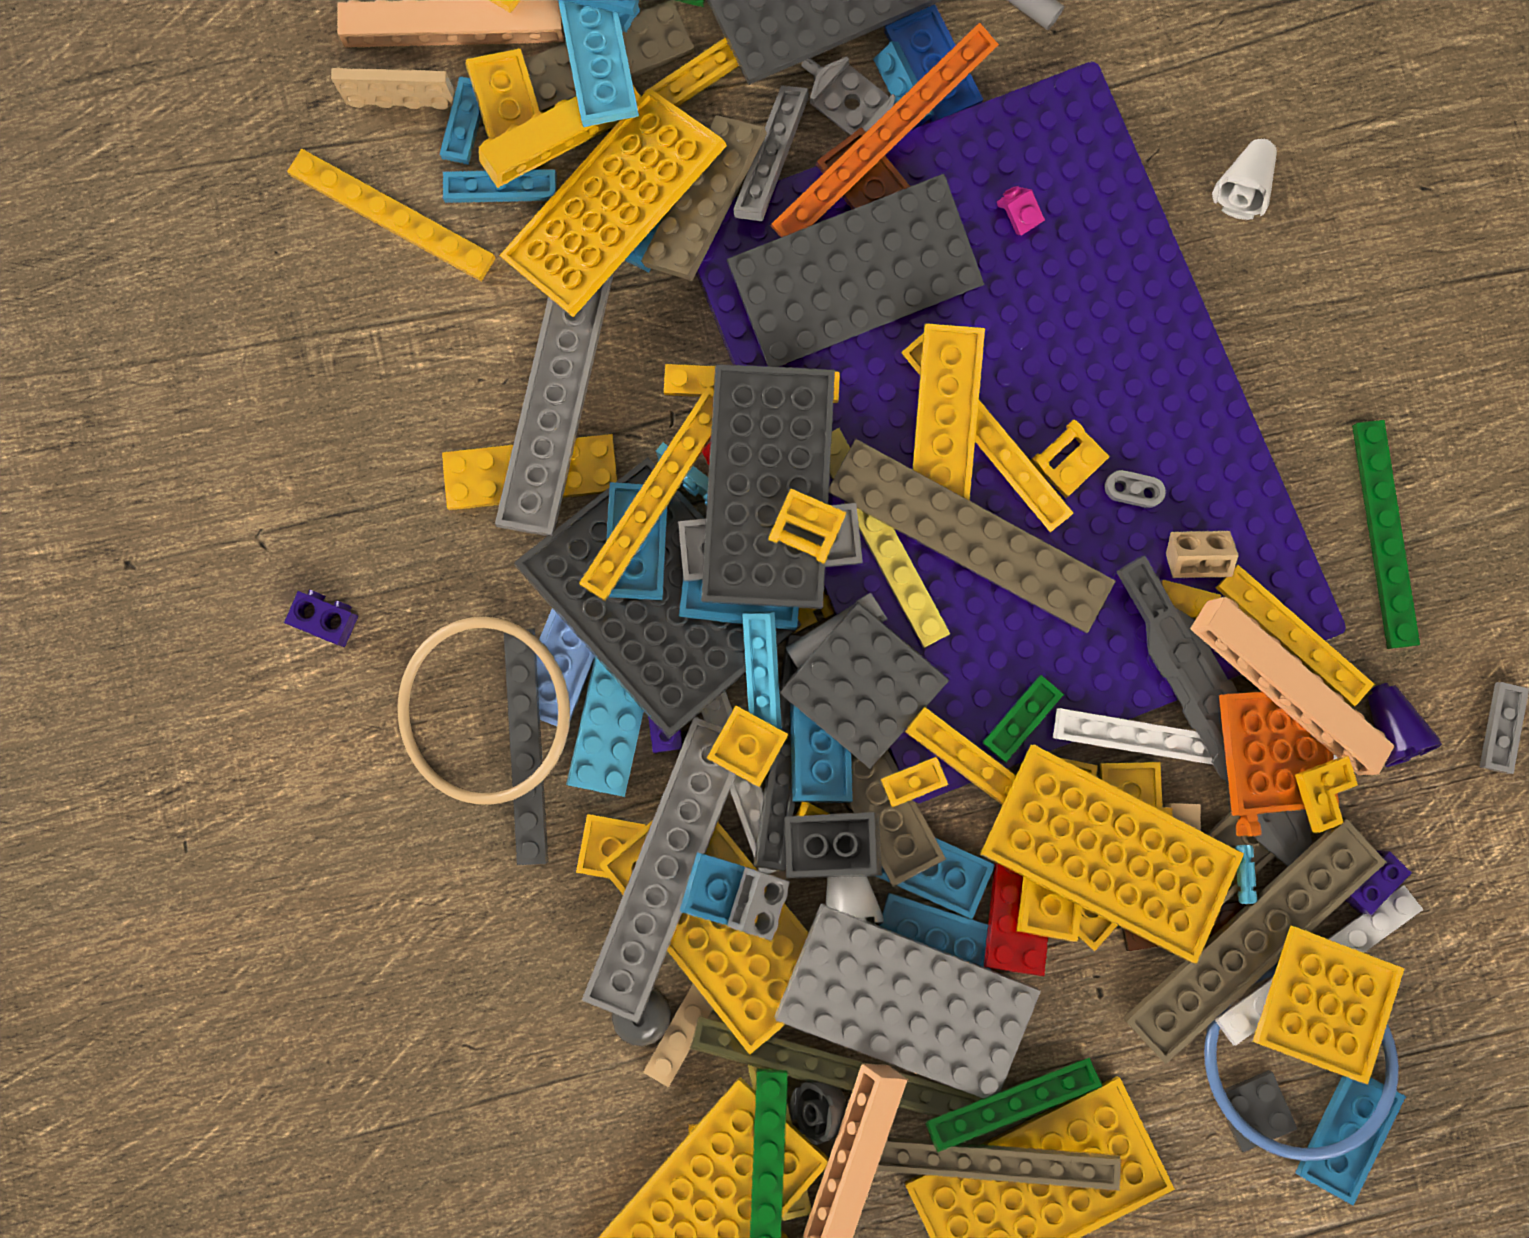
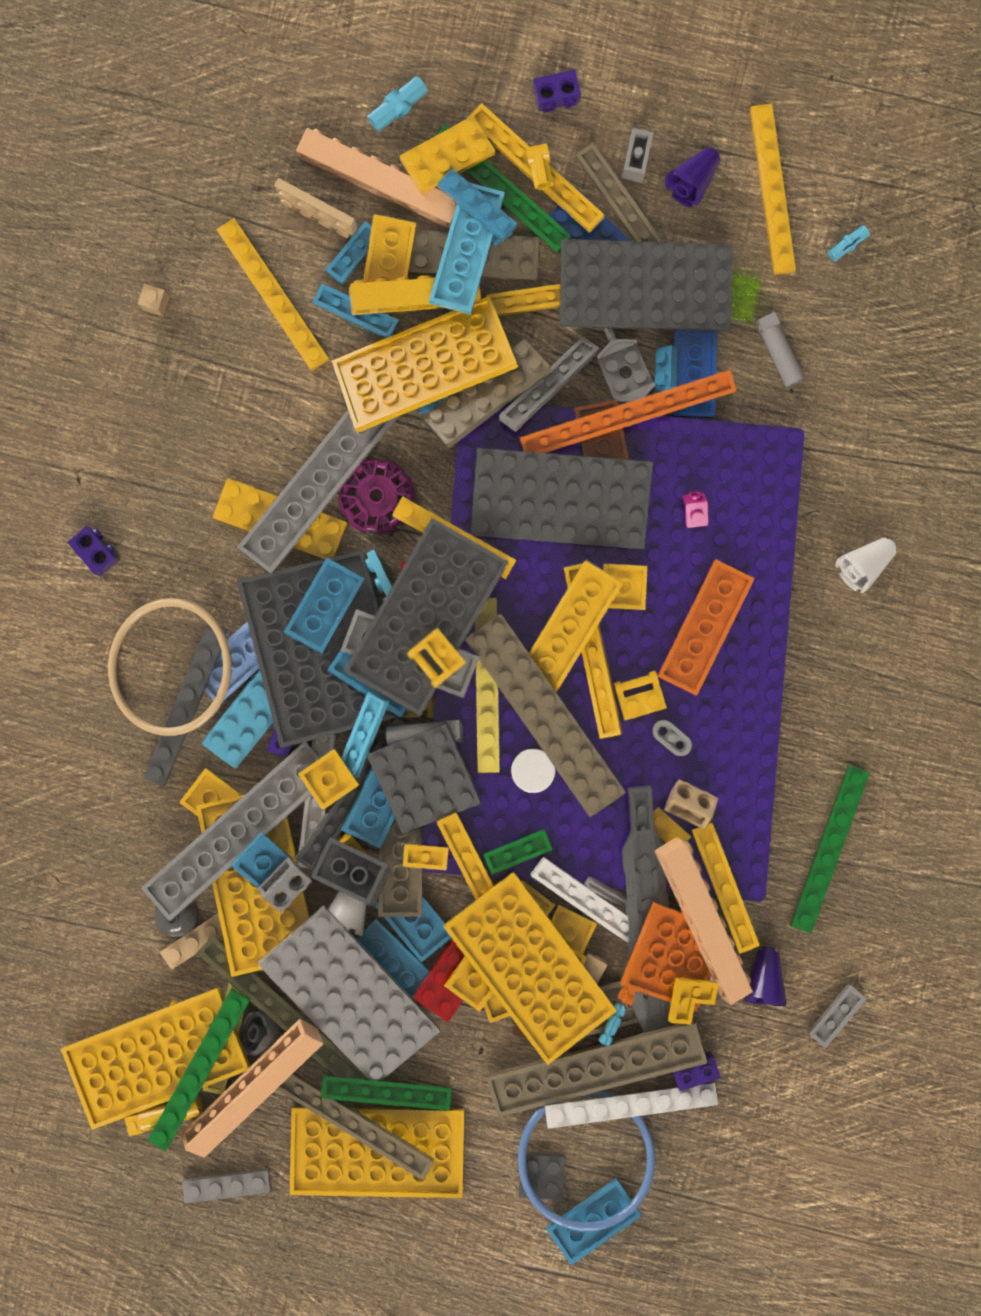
camera: 25 degrees right, 5 degrees up
yellow plate [579,386,714,601] -> none
yellow plate [1253,926,1405,1085] -> none
none -> tan brick [138,284,170,317]
none -> magenta plate [338,458,415,535]
none -> white tile [511,748,555,793]
none -> light grey axle [584,876,627,911]
none -> yellow plate [603,564,647,610]
none -> orange plate [657,559,755,696]

